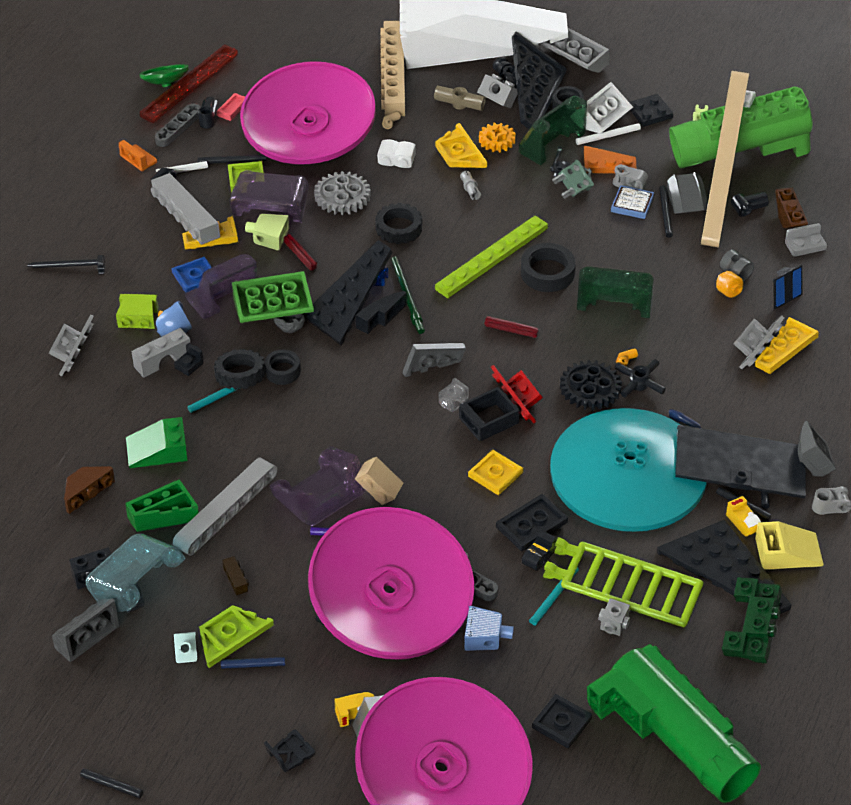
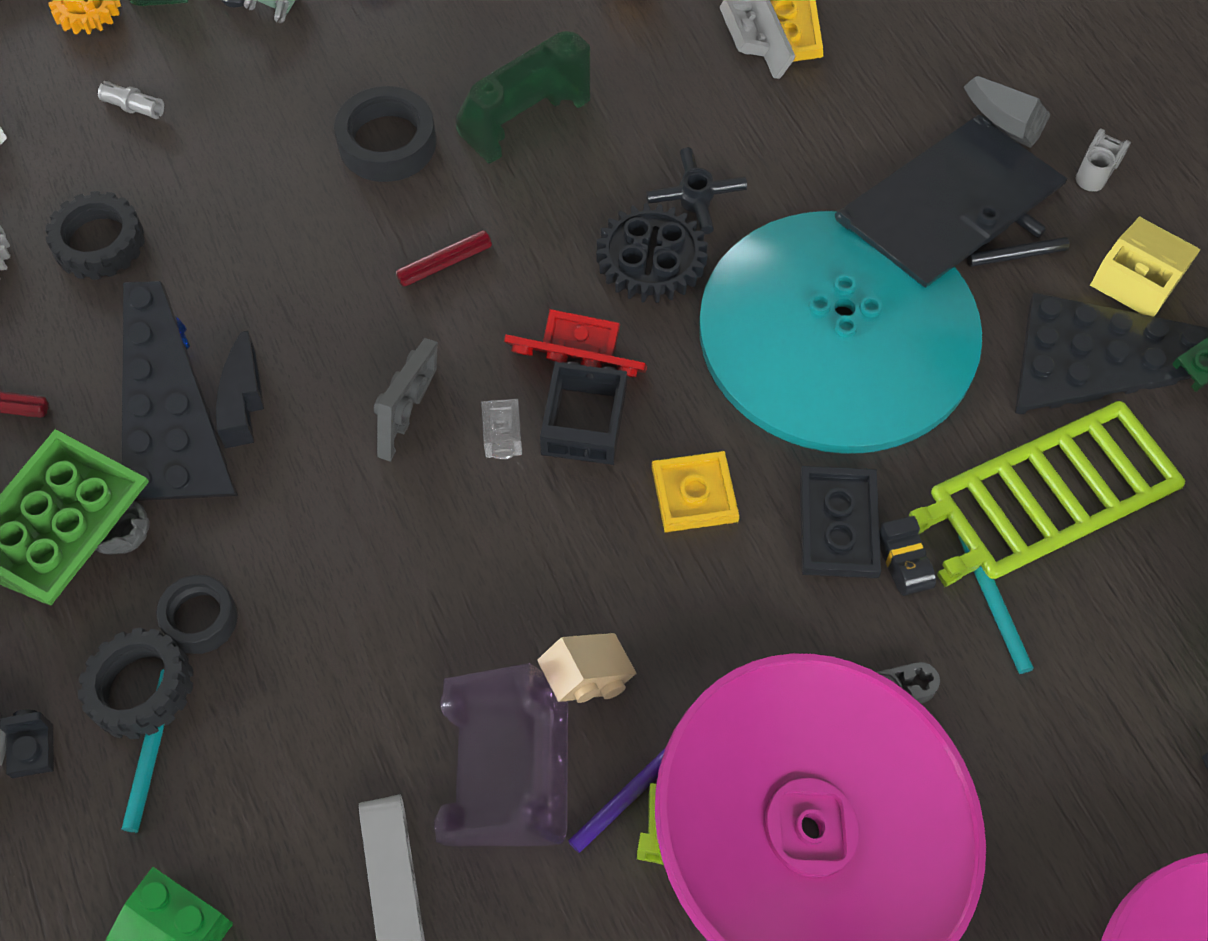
camera: 50 degrees left, 15 degrees up
dark green bar [391,256,425,334] -> none
yellow wing [435,123,487,168] -> none
lime plate [435,216,548,298] -> none
medium blue torso [465,606,514,651] -> none
light grey brick [598,598,630,636] -> none
light orange arm [616,348,638,366] -> none
dark blue piece [669,409,701,428] -> none
yellow leg [726,496,761,537] -> none

